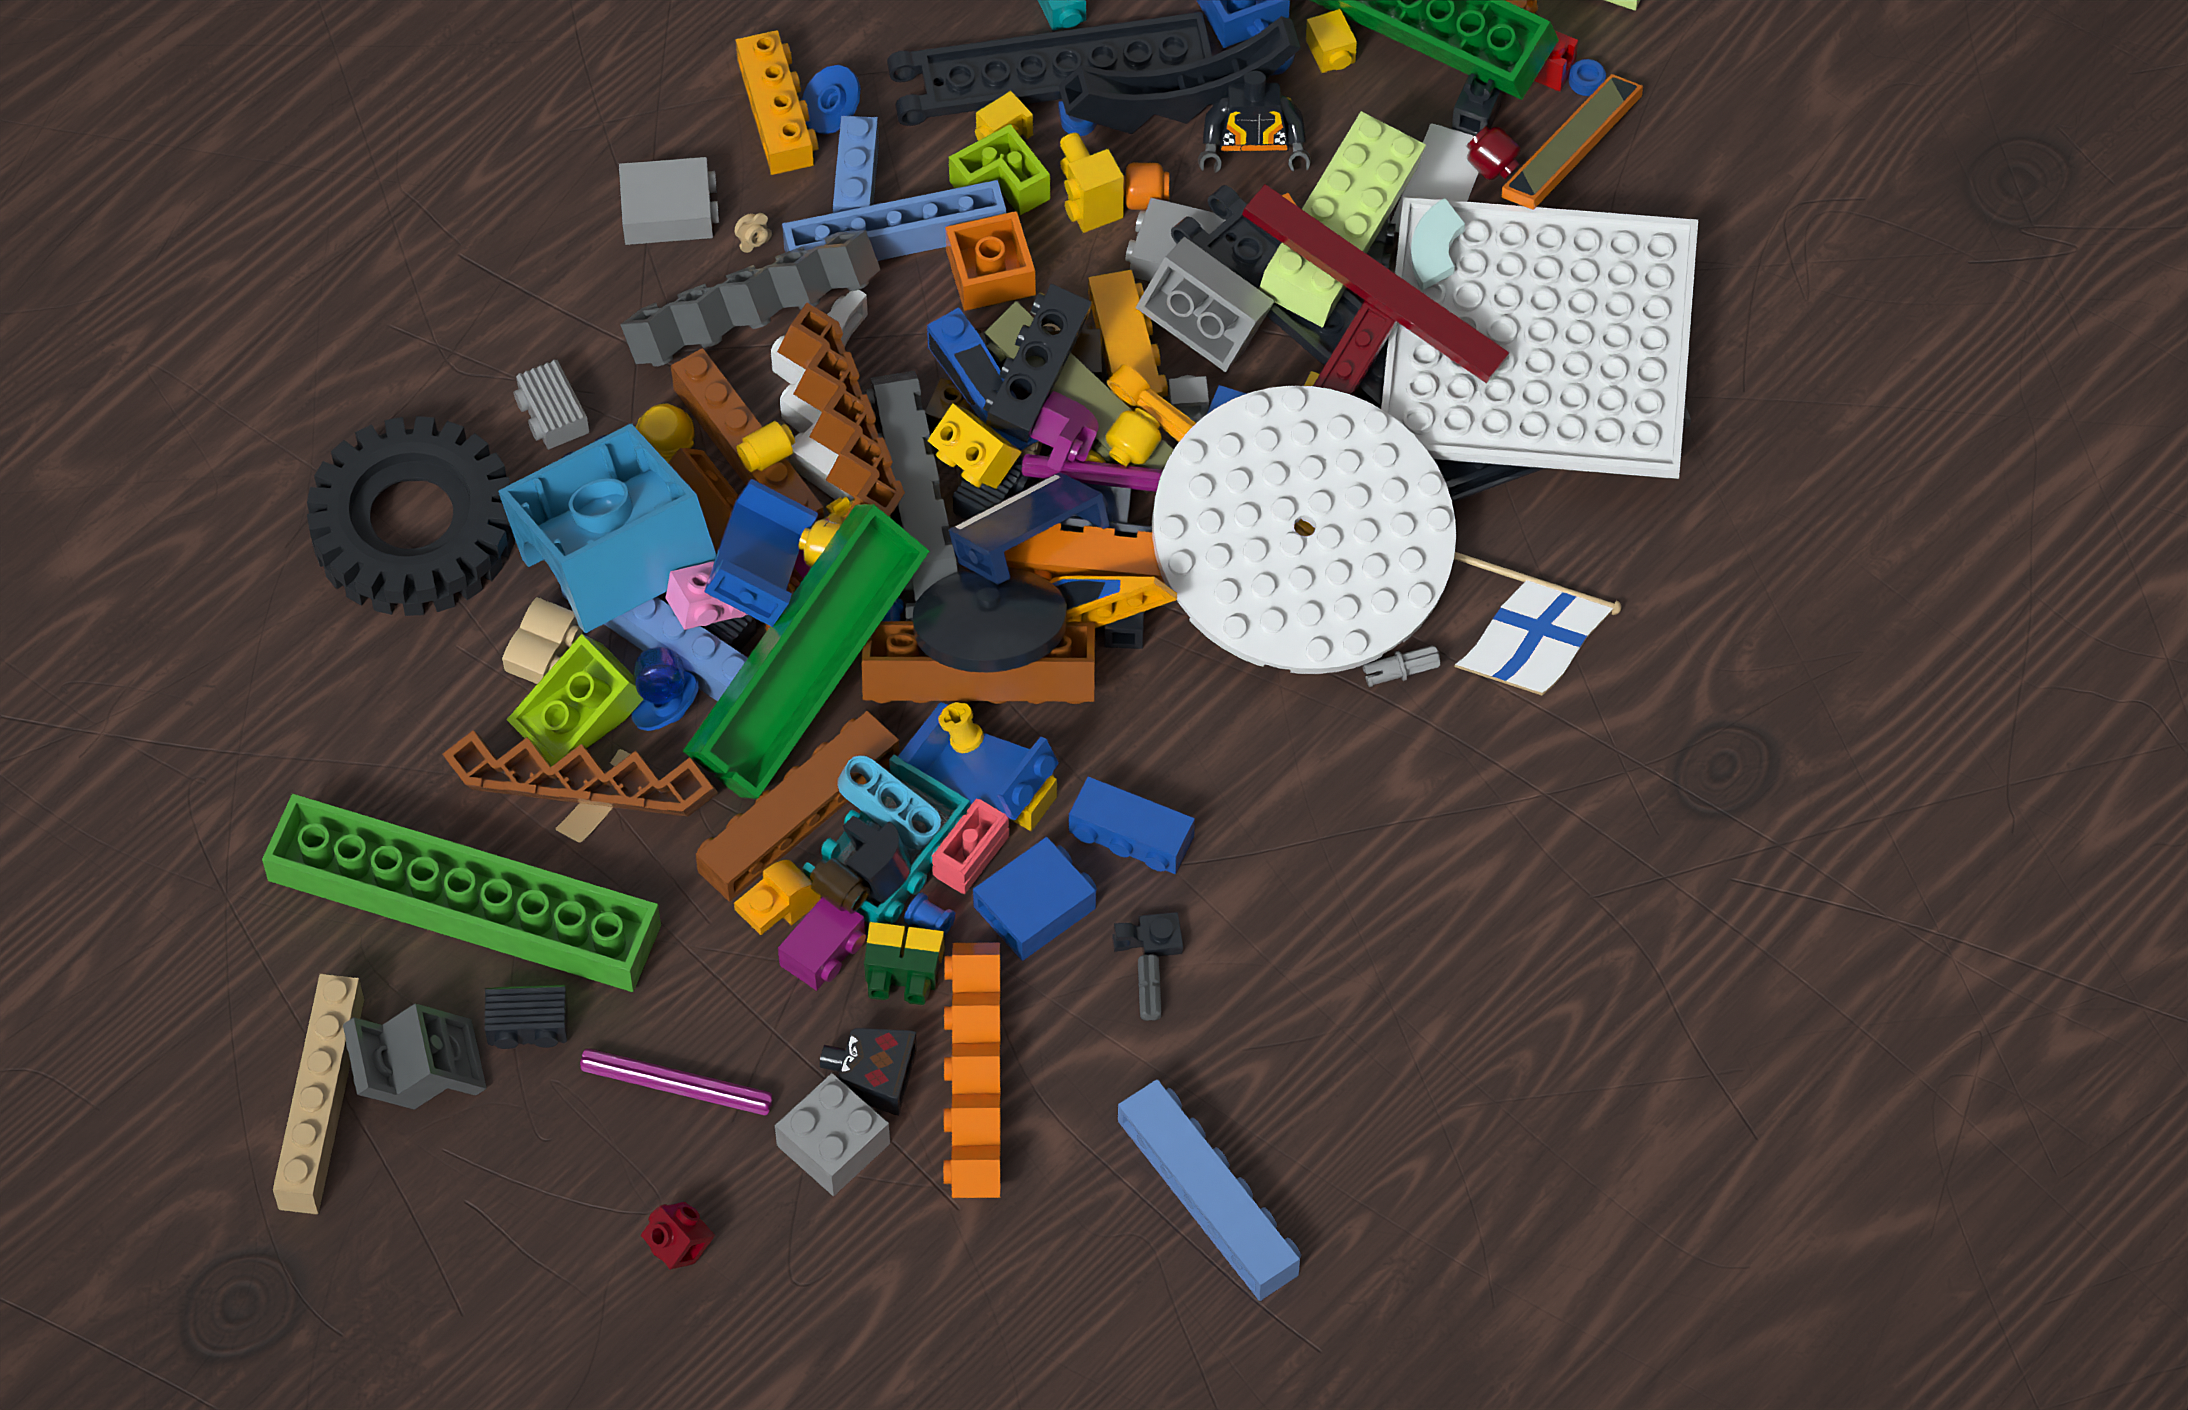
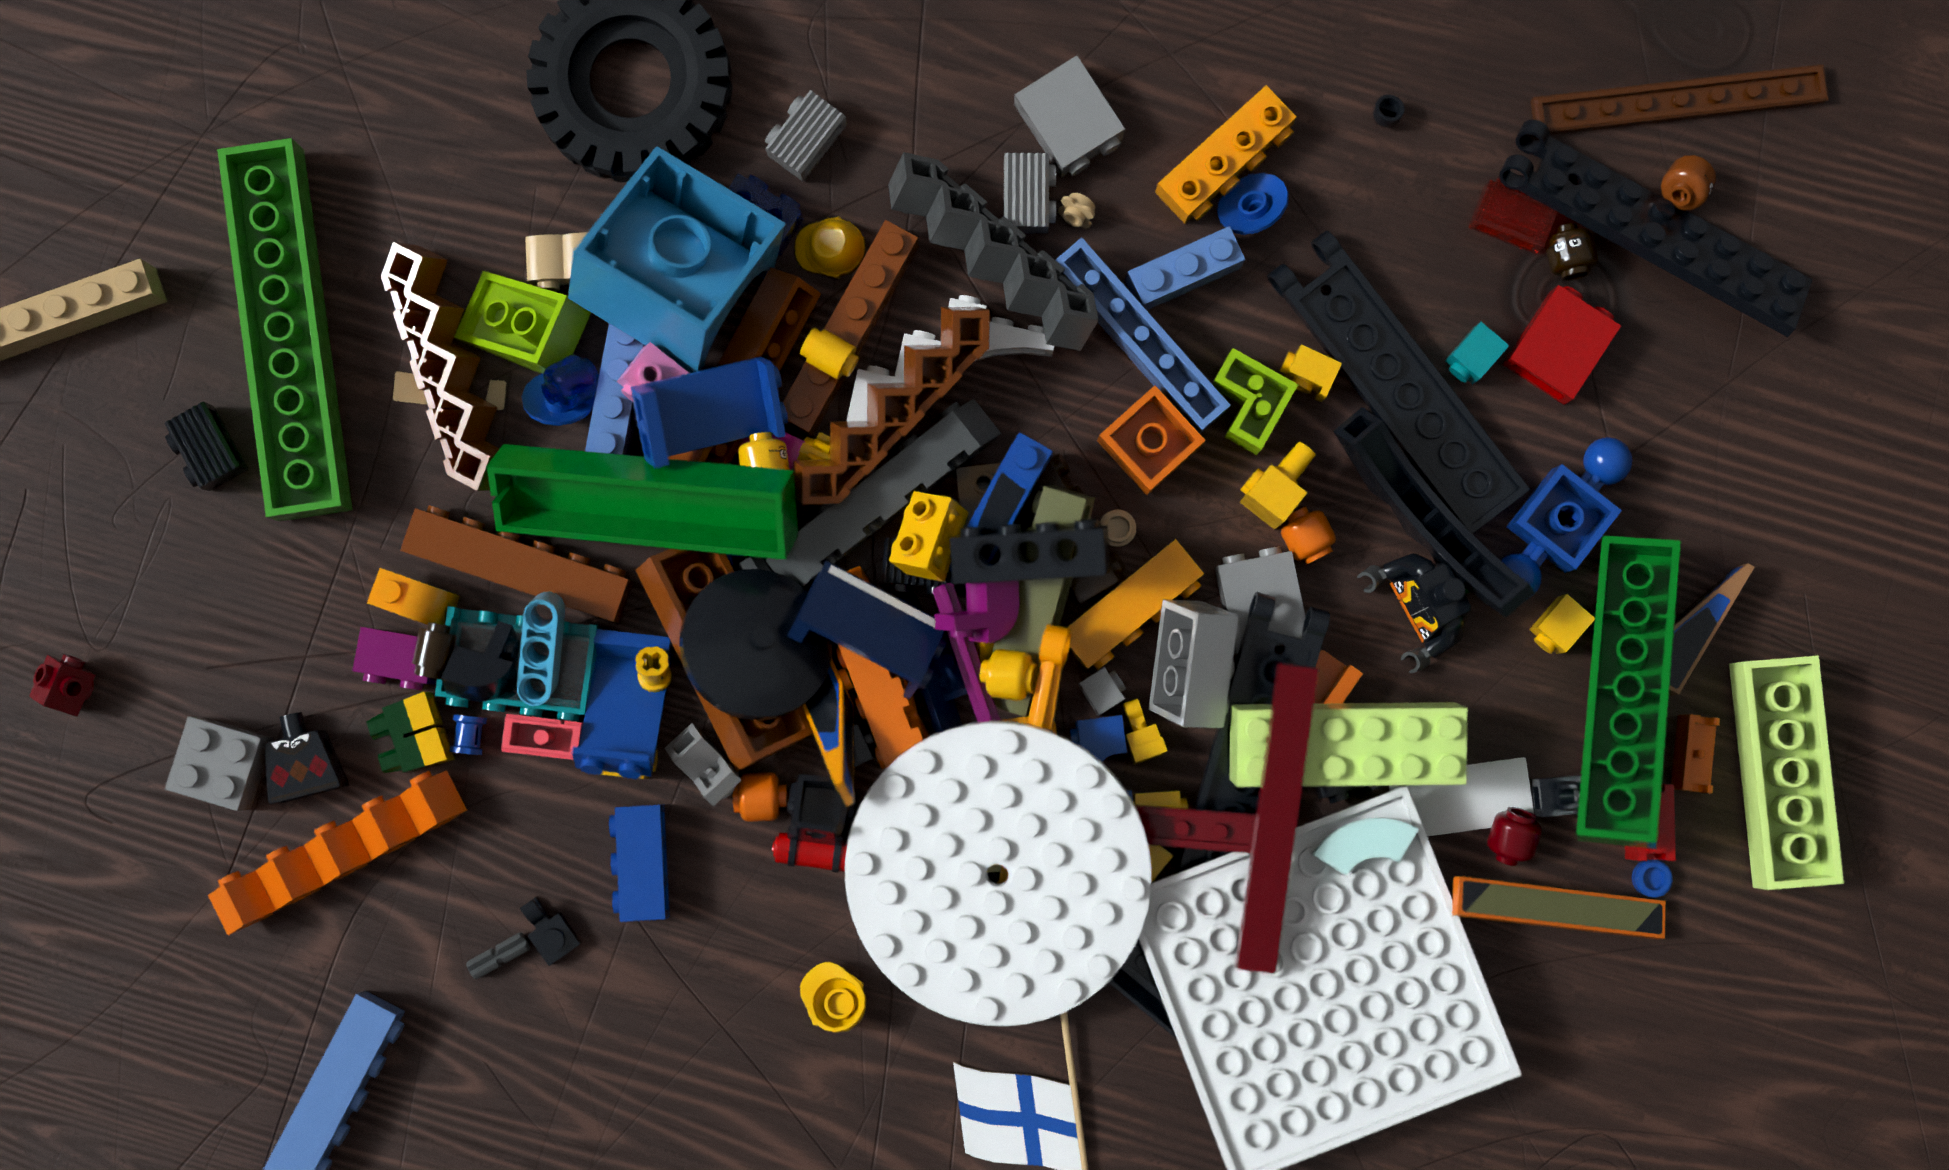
camera: 60 degrees right, 25 degrees up
dark grey bracket [343,1003,487,1110] -> none
magenta axle [580,1048,773,1115] -> none
blue brick [973,837,1097,961] -> none
light grey axle [1362,646,1440,687] -> none
none -> light grey brick [665,723,741,807]
none -> orange head [733,772,788,822]
none -> black piece [772,774,857,873]
none -> yellow hat [800,962,866,1033]
none -> light grey brick [1004,153,1056,233]
none -> yellow piece [1123,698,1167,765]

